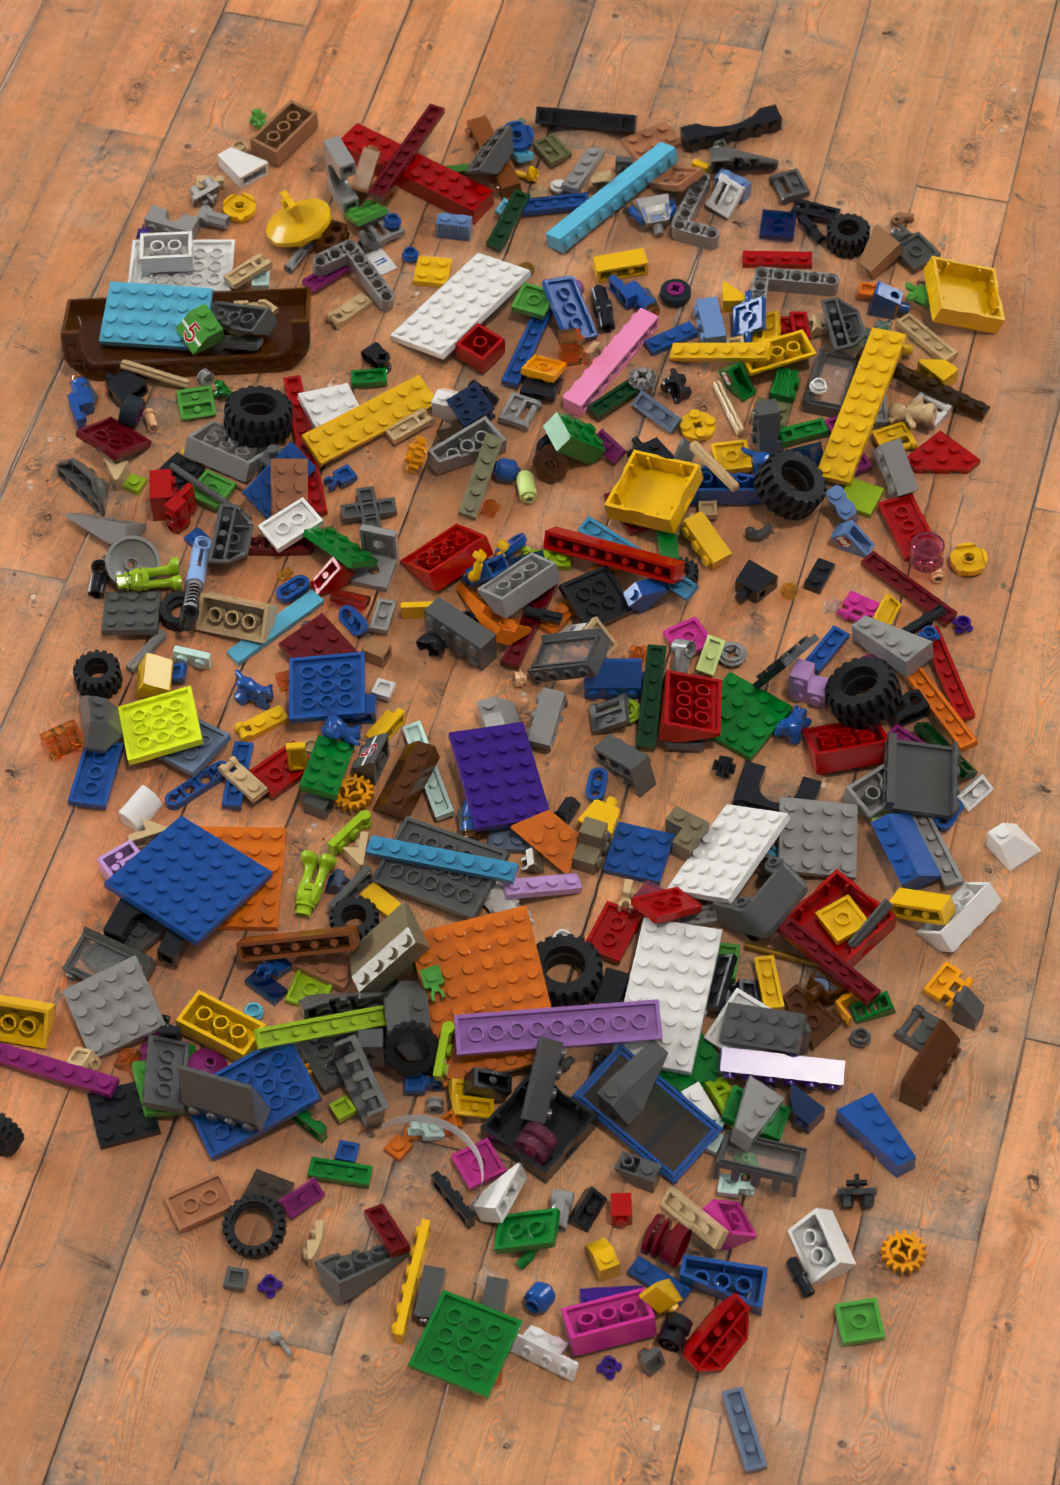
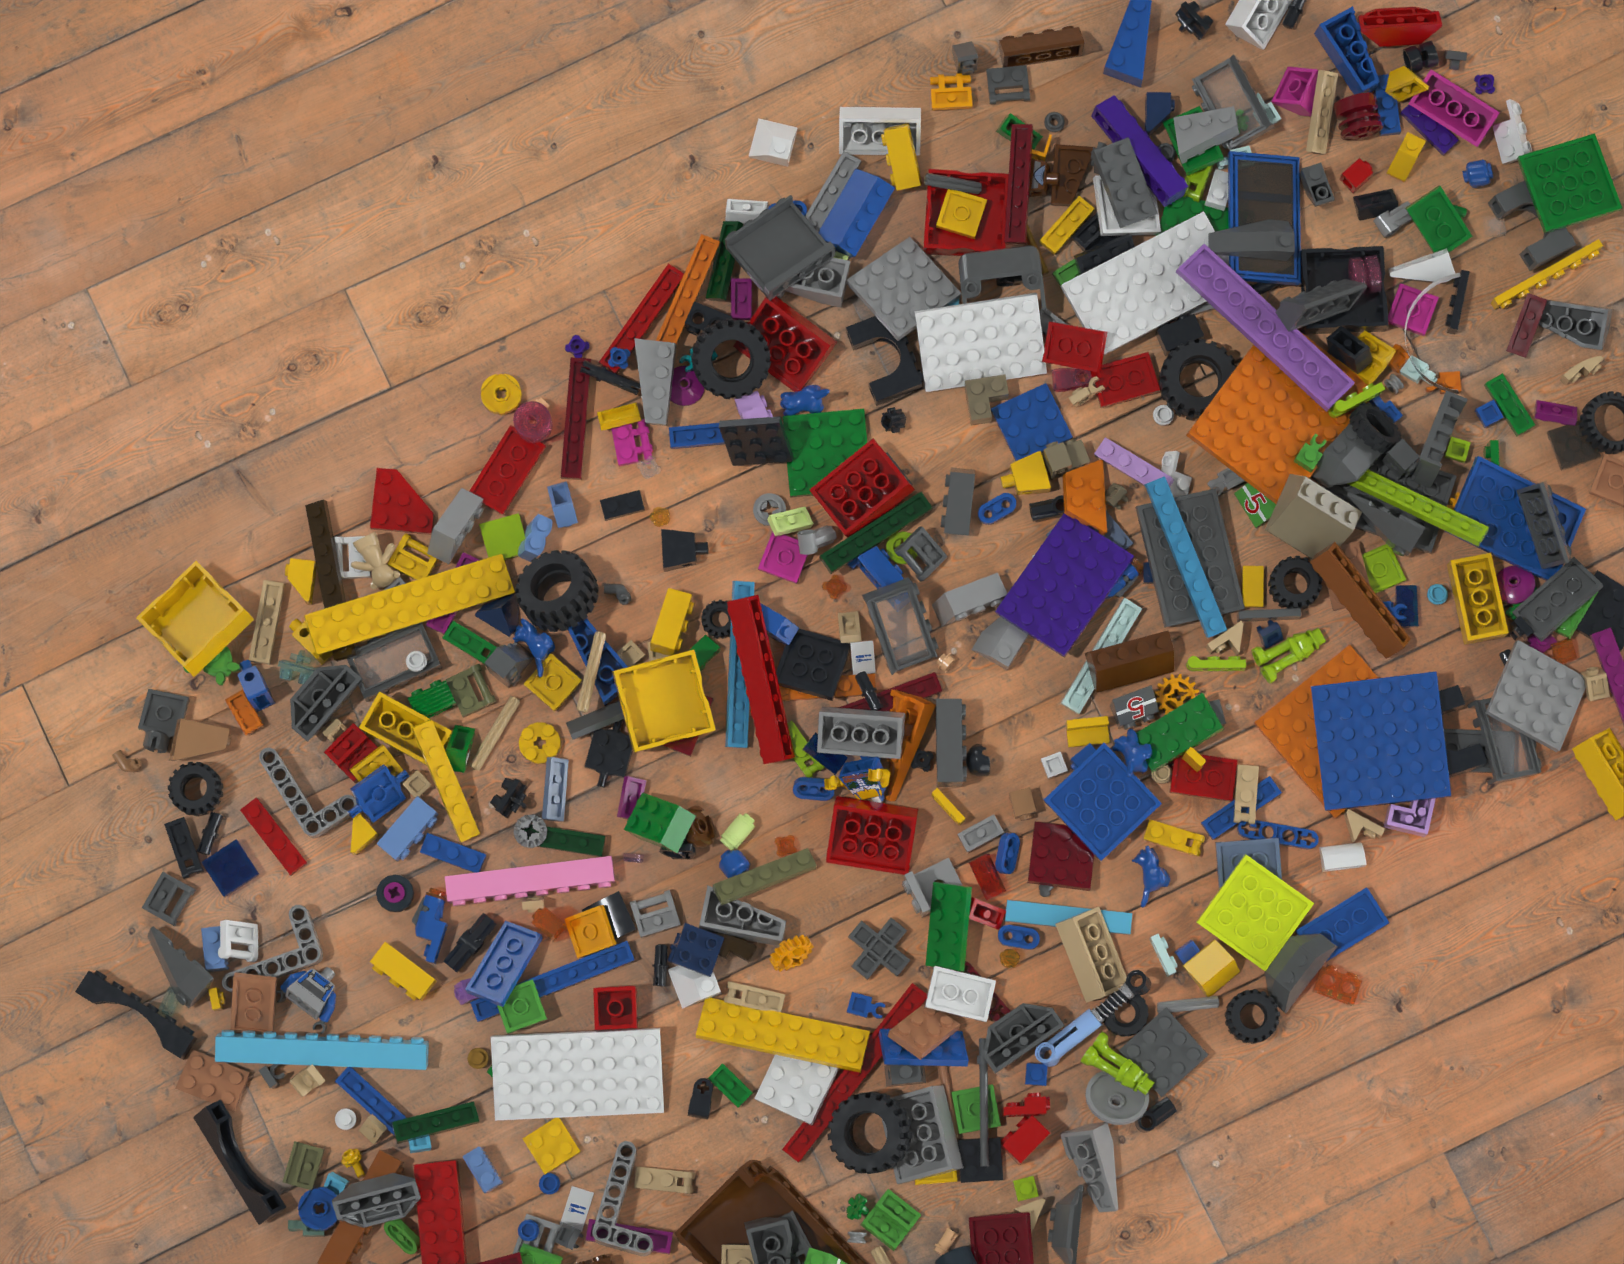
camera: 130 degrees left, 25 degrees up
clear orange plate [275,670,289,692] -> none
light grey plate [561,147,604,194] -> none

